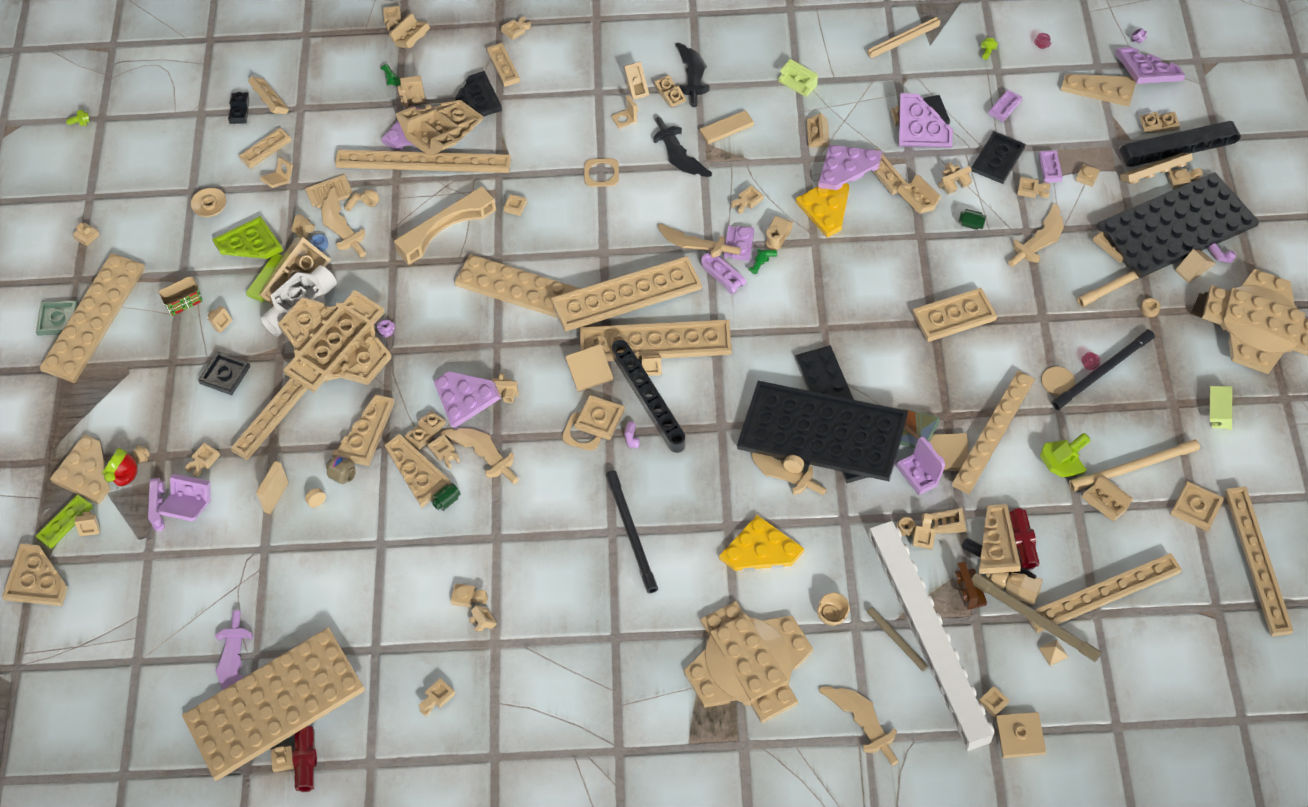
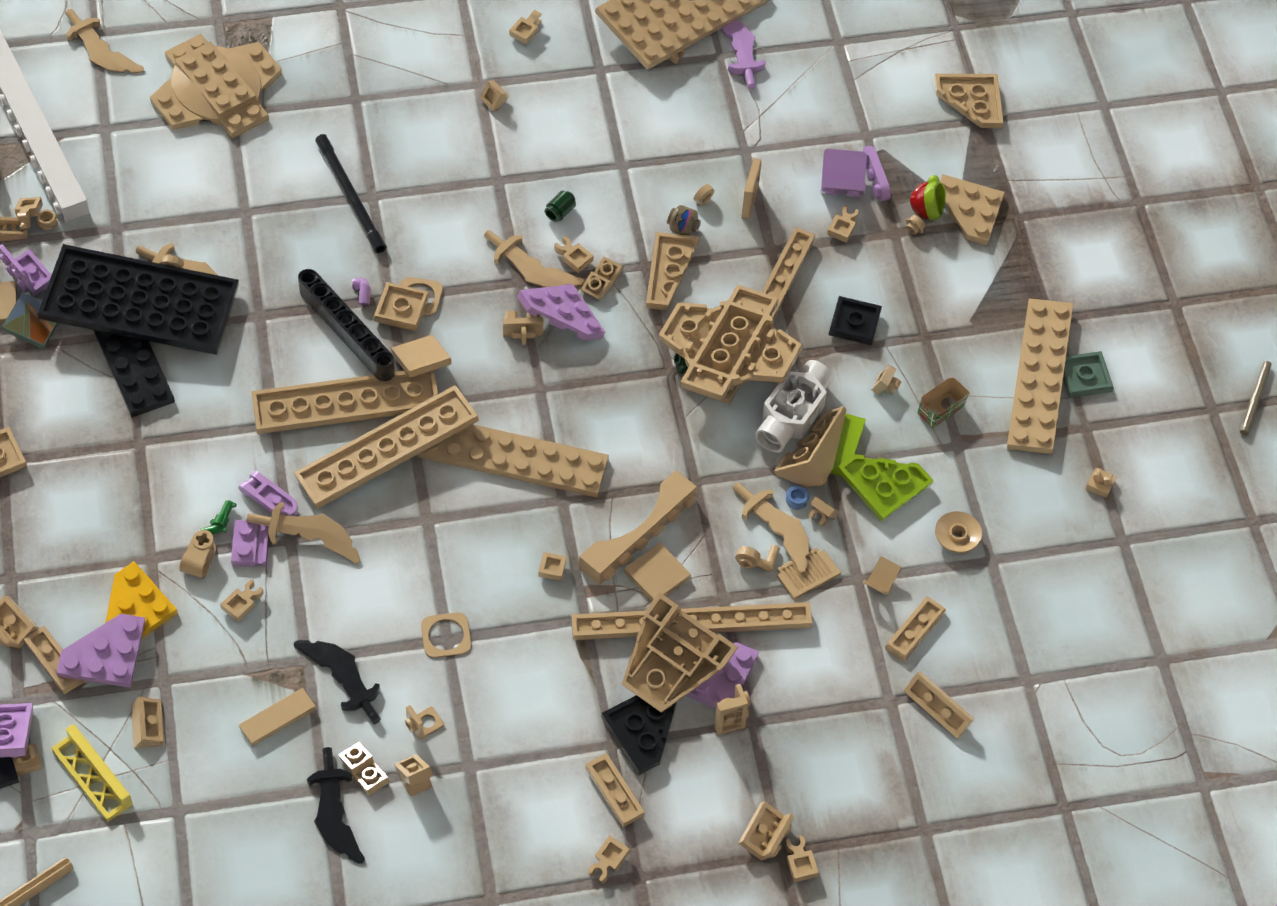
camera: 165 degrees right, 0 degrees up
lime tile [35,494,93,549] -> none
lime plate [66,109,90,126] -> none
tan tile [75,511,100,537] -> none
black slope [228,92,249,124] -> none
lavender plate [377,319,395,337] -> none
green piece [380,64,401,87] -> none
tan wing [385,434,451,508] -> none
tan plate [450,583,488,608] -> none
tan tile [642,355,662,376] -> none
yellow plate [719,515,804,571] -> none
yellowish green hinge [778,59,818,97] -> none
tan hair [817,592,850,626] -> none
dark tan bar [867,607,928,672] -> none
none -> light yellow fence [51,723,133,822]
none -> tan tile [624,542,691,601]

